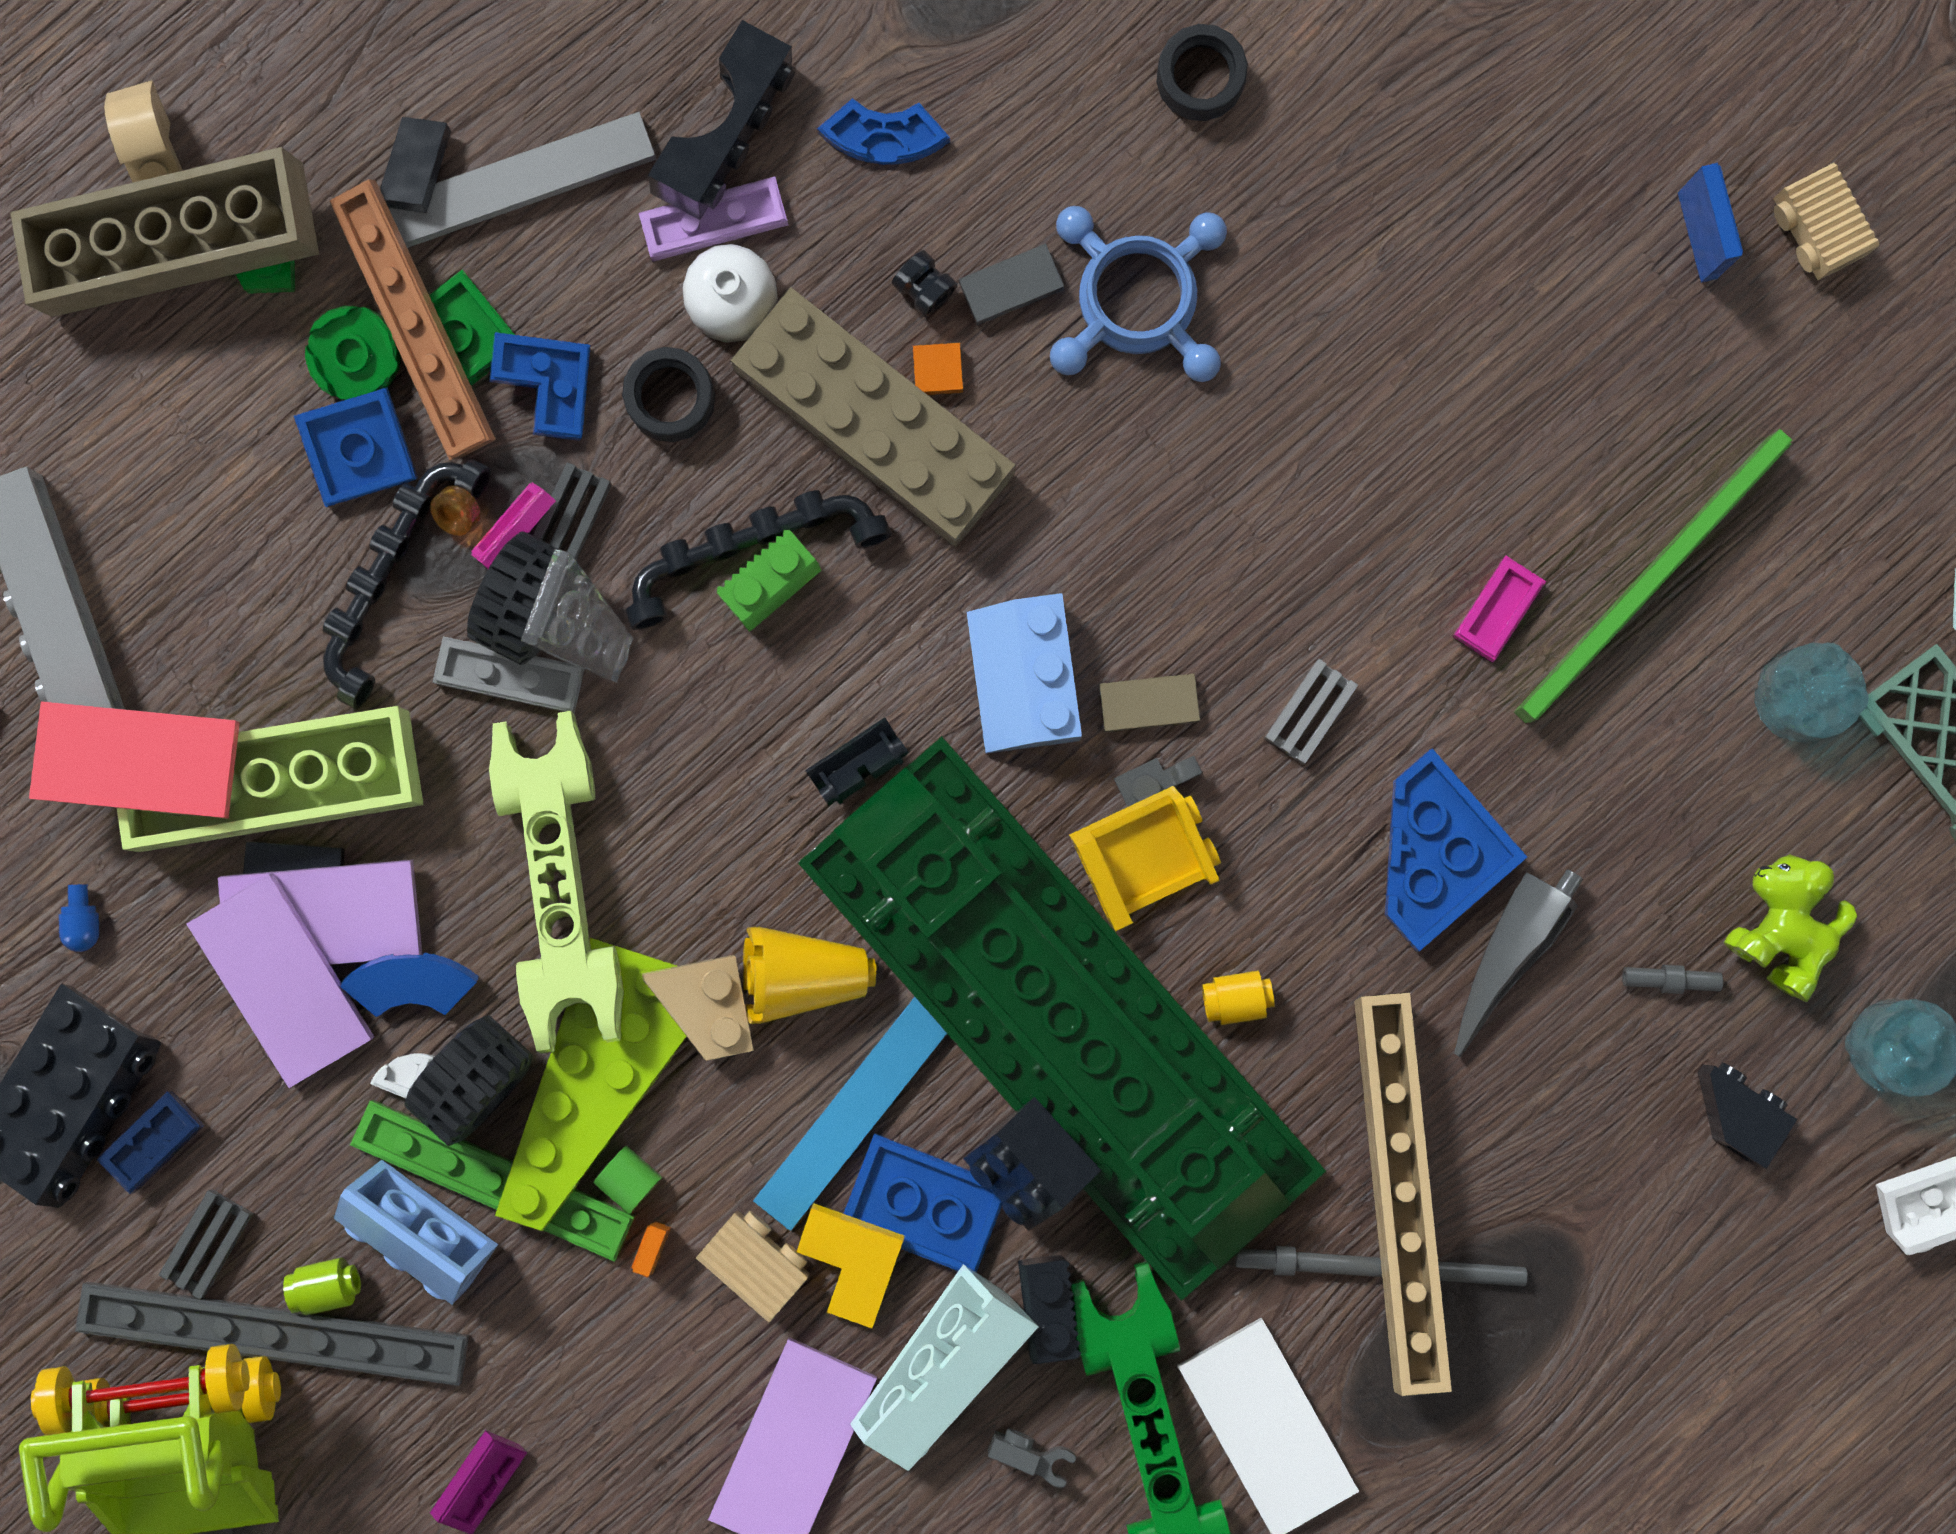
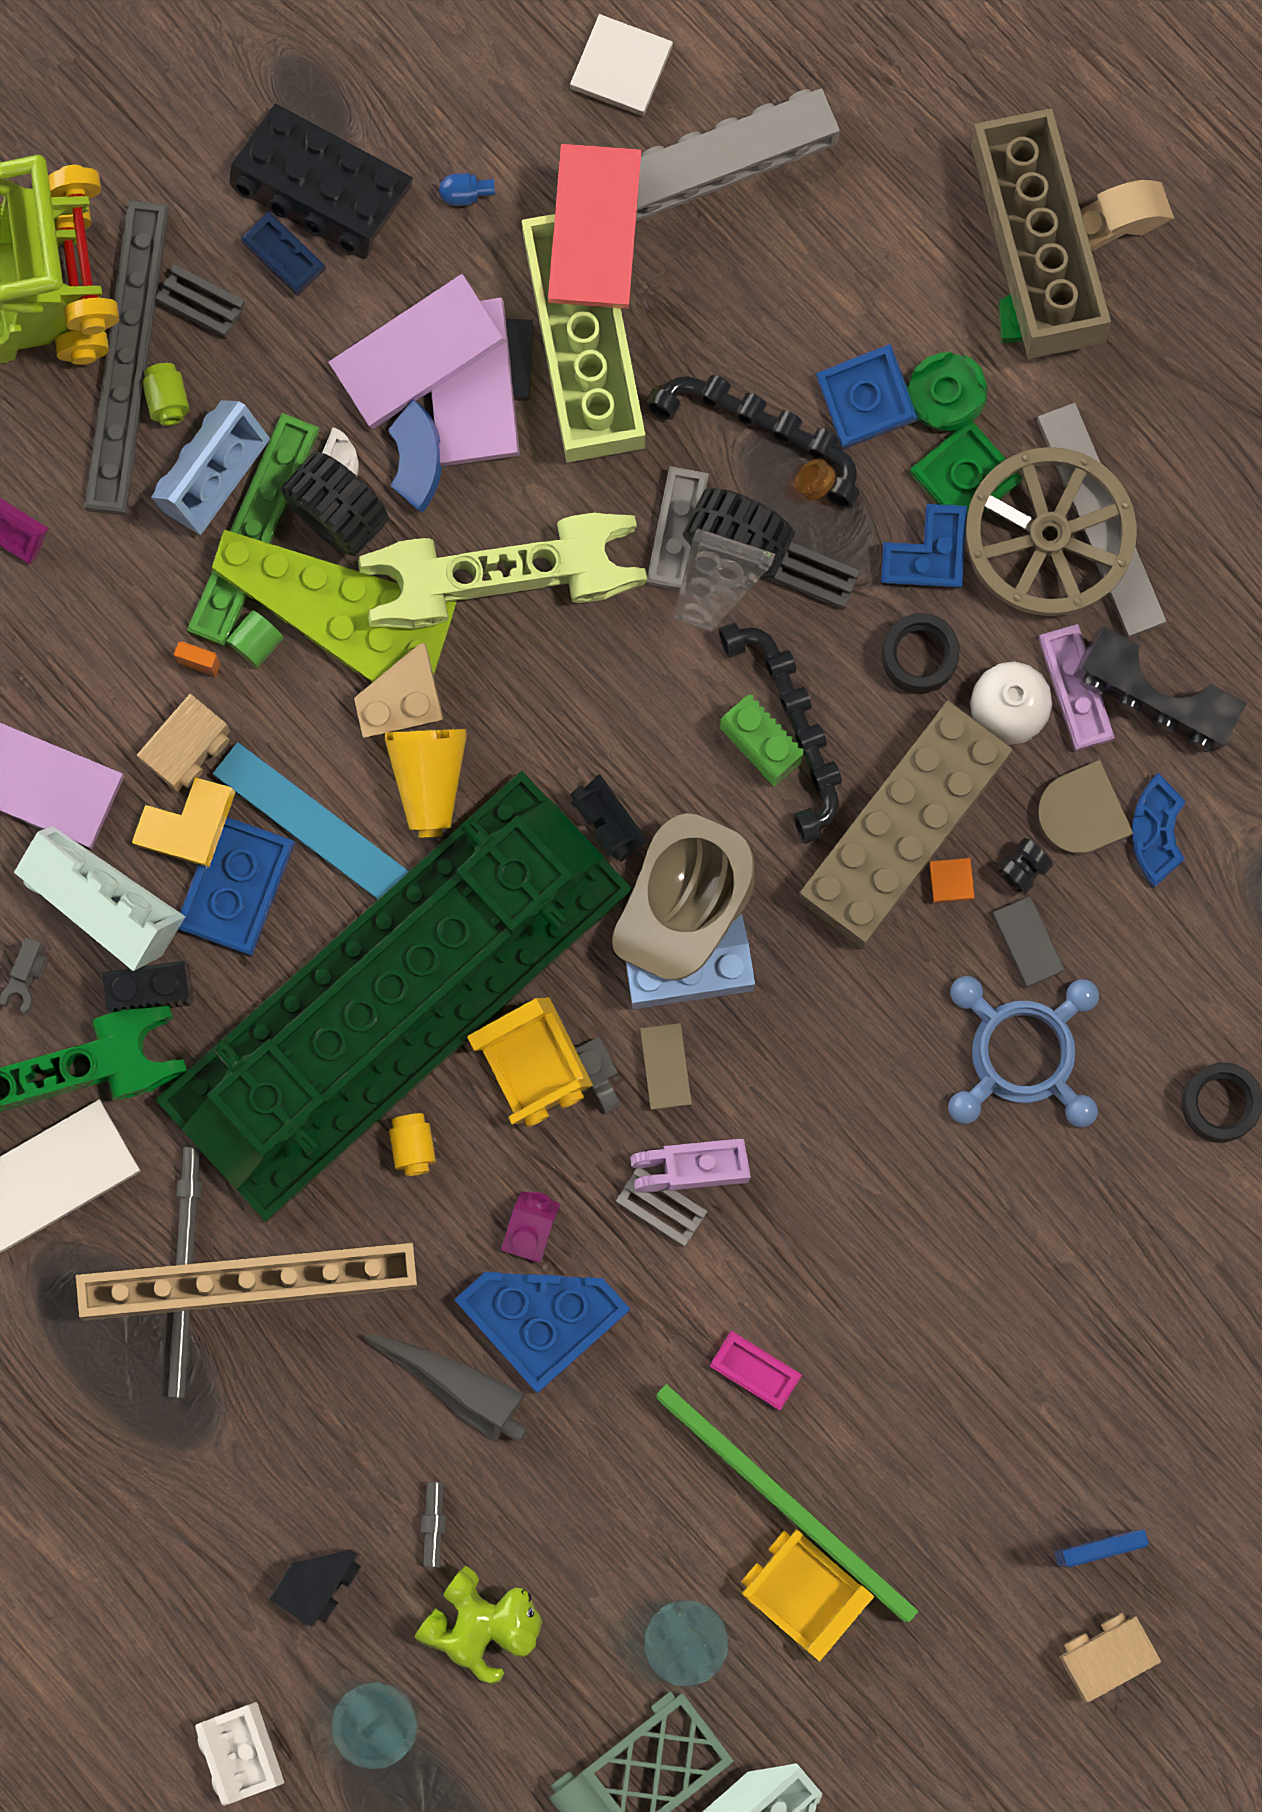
camera: 90 degrees right, 5 degrees down
nougat tile [330,179,496,460] -> none
black tile [380,117,451,213] -> none
dark pink tile [471,482,556,569] -> none
black brick [963,1097,1101,1231] -> none
none -> magenta bracket [501,1191,560,1263]
none -> dark tan piece [612,813,755,980]
none -> lavender hinge [630,1139,751,1193]
none -> yellow panel [741,1529,874,1662]
none -> dark tan wheel [965,447,1137,616]
none -> dark tan tile [1037,760,1133,855]

